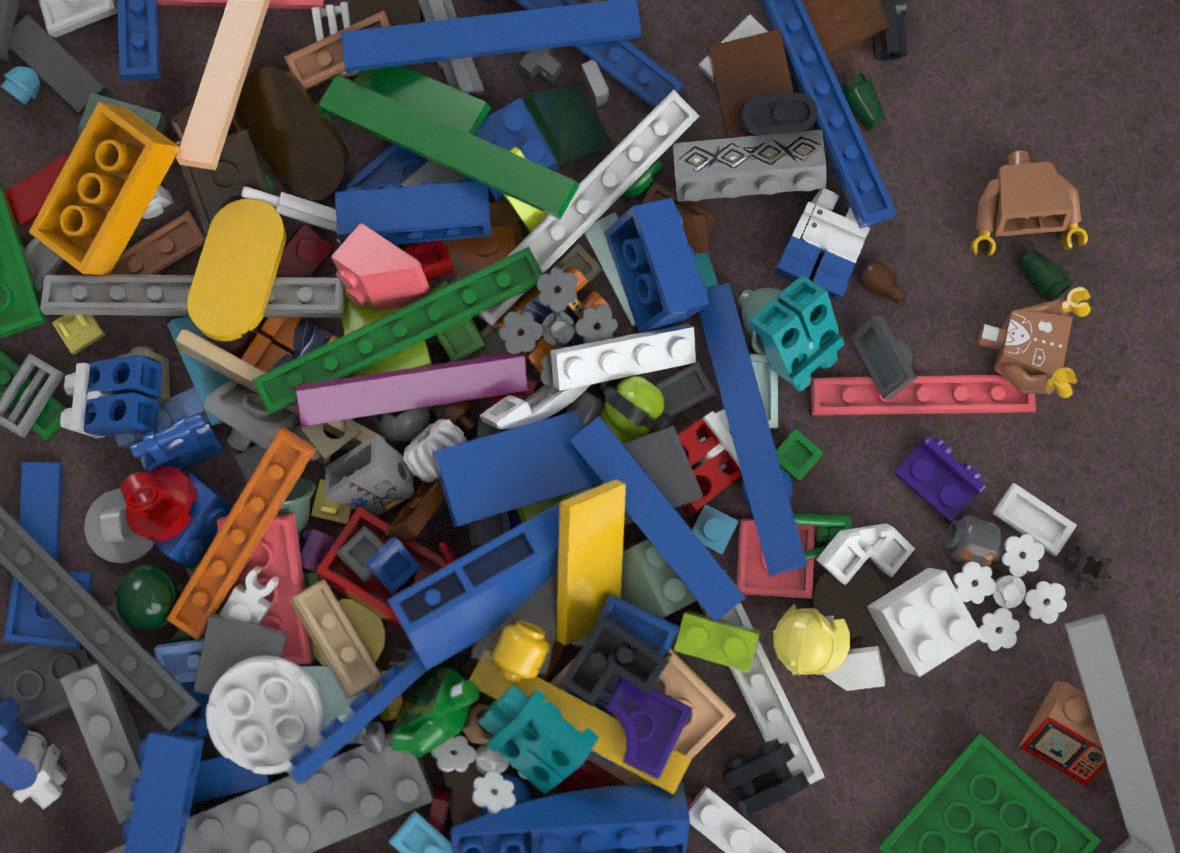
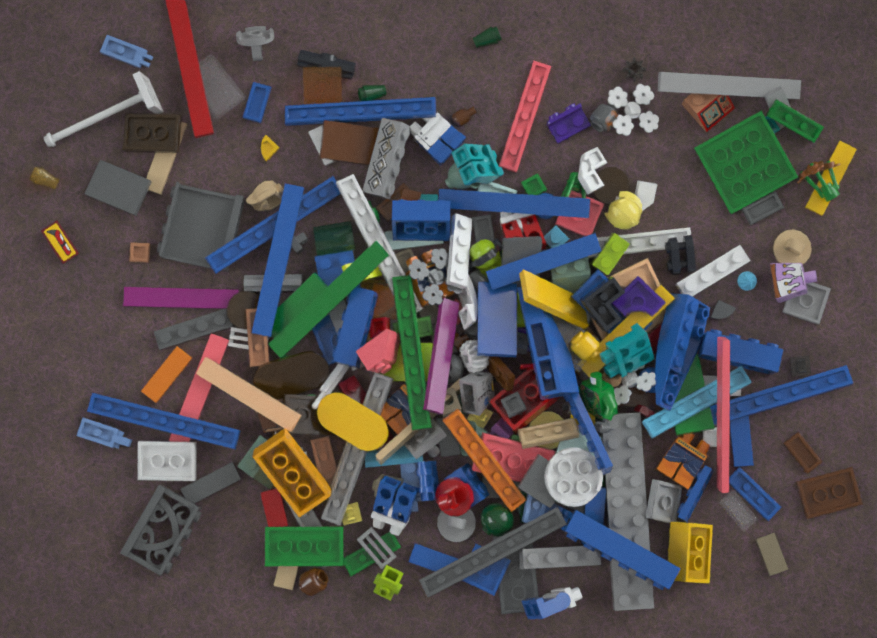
camera: 70 degrees left, 0 degrees up
medium azure plate [0,66,40,105] -> none
white plate [220,566,279,625] -> none
blue tile [365,537,421,593] -> none
light grey tile [581,60,609,107] -> none
black brick [736,93,818,136] -> none
dark grey tile [850,316,917,399] -> none
white brick [867,568,982,677] -> none
nougat torso [971,150,1088,256] -> none
nougat torso [977,287,1091,398] -> none
white tile [992,483,1077,557] -> none

